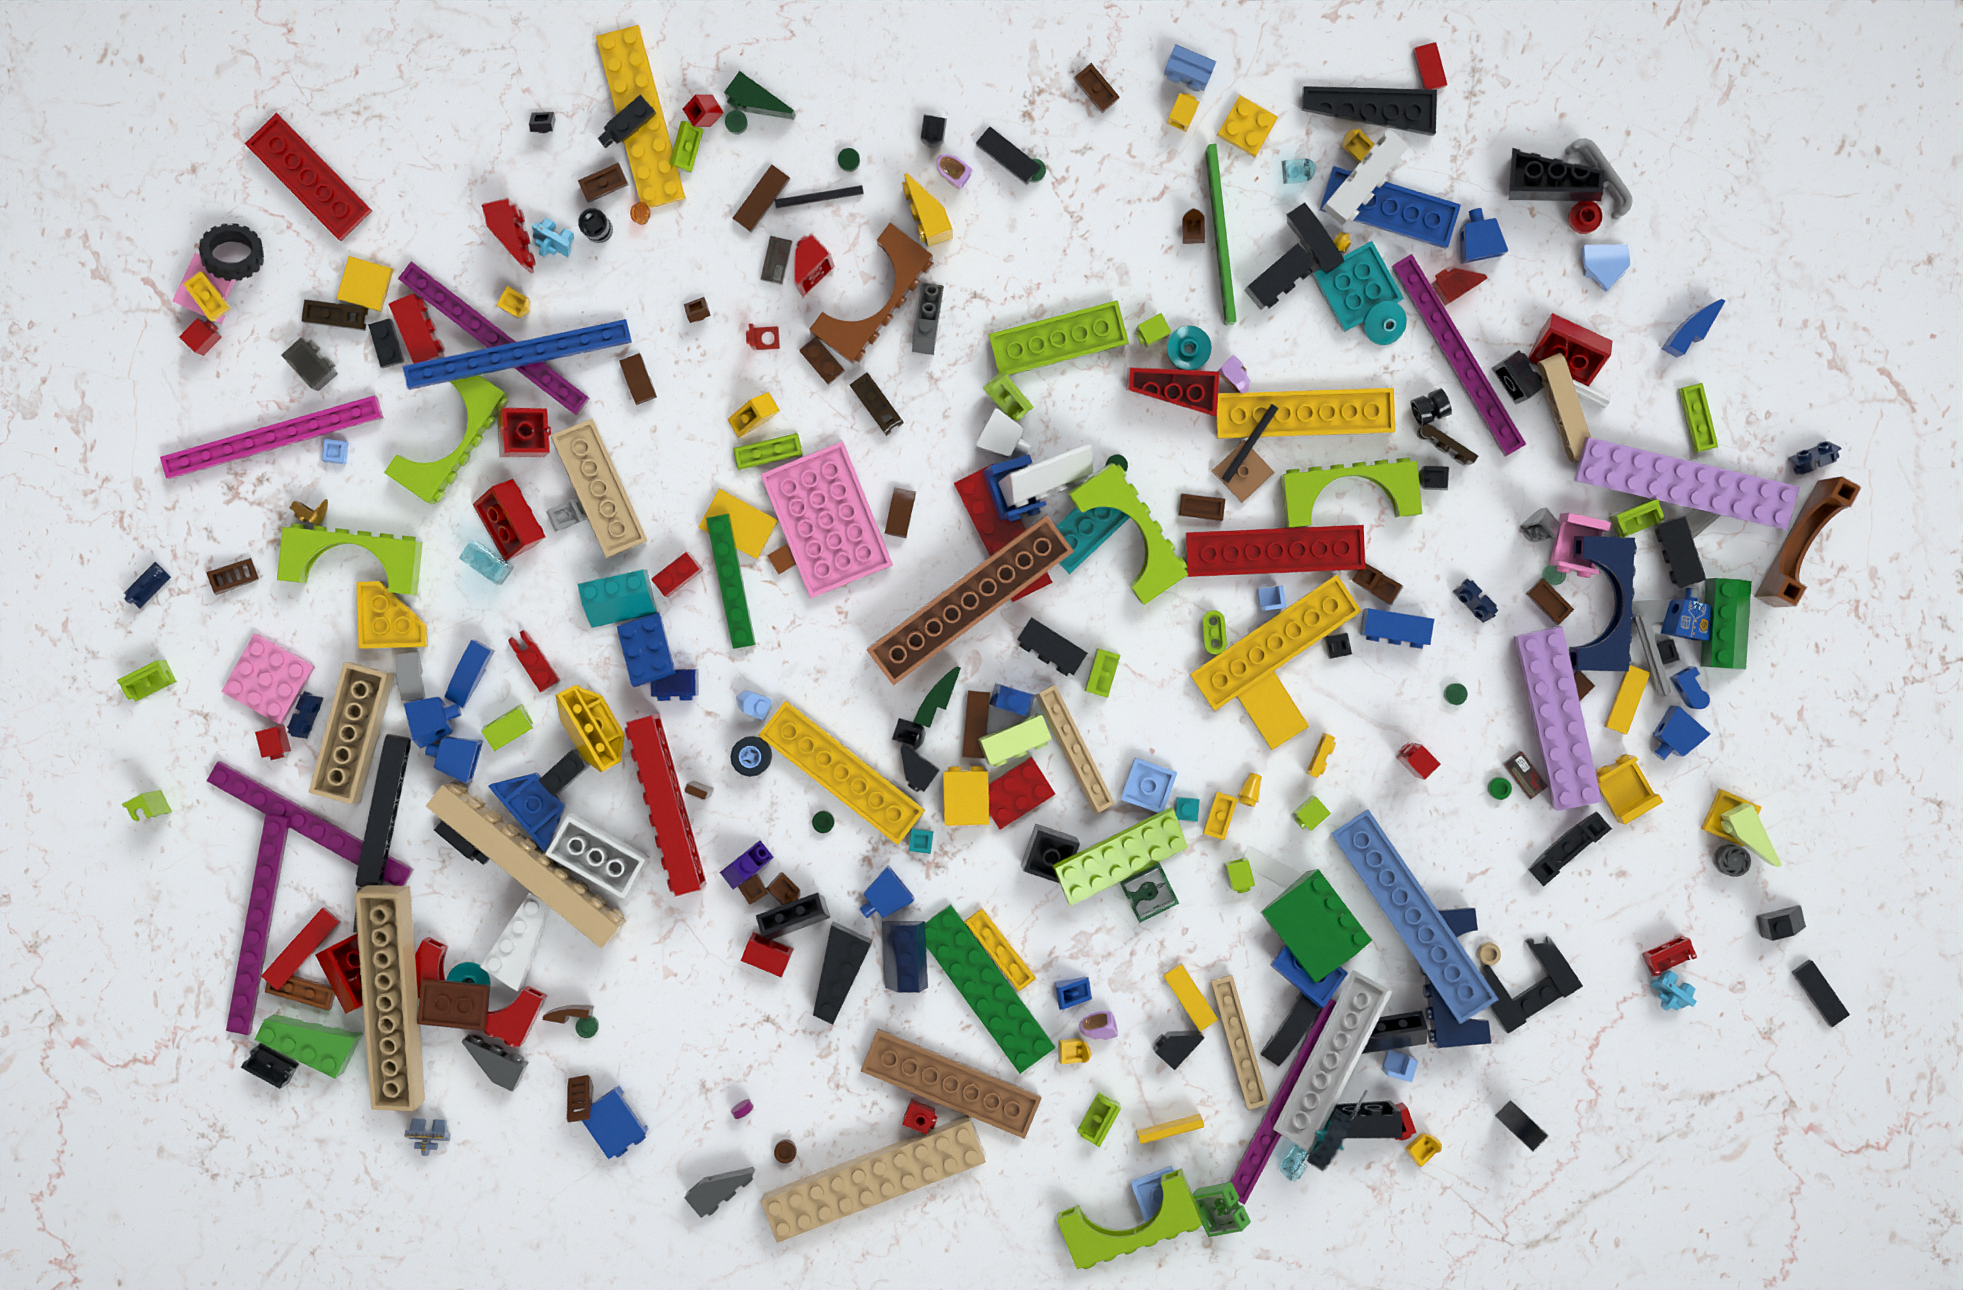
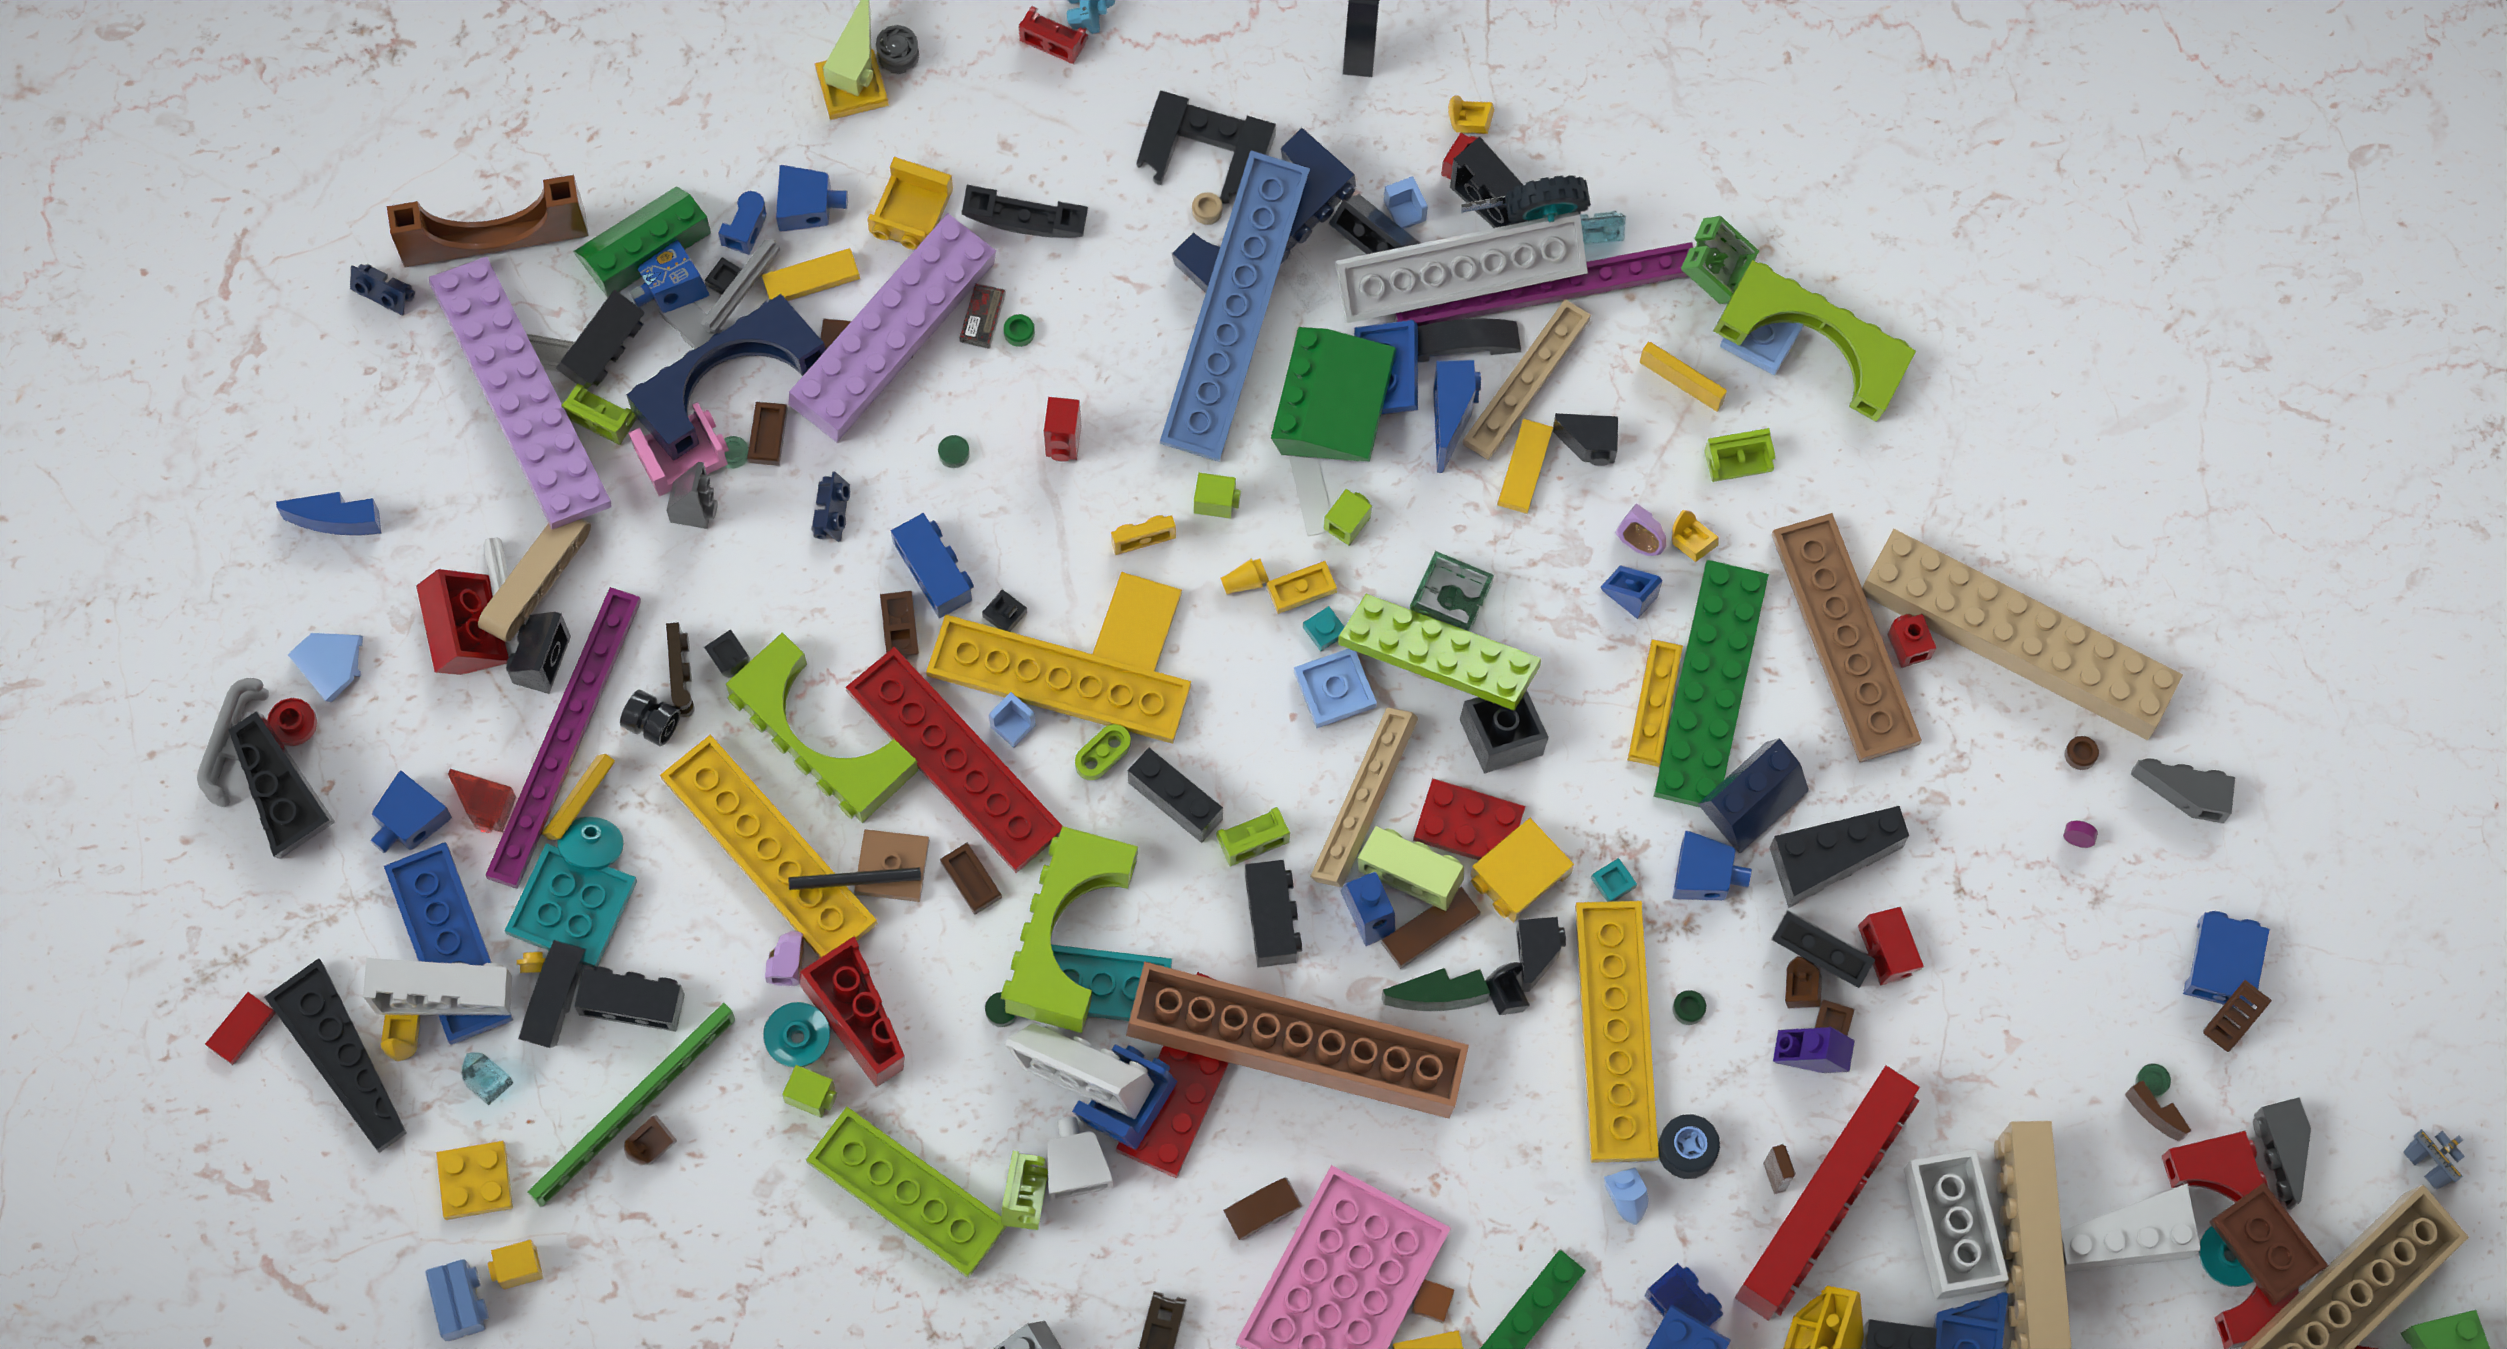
camera: 135 degrees left, 20 degrees down
lime tile [1678,383,1719,453] -> none
none -> yellow tile [542,754,615,841]
none -> black brick [1128,747,1223,843]
none -> blue slope [1433,360,1481,473]

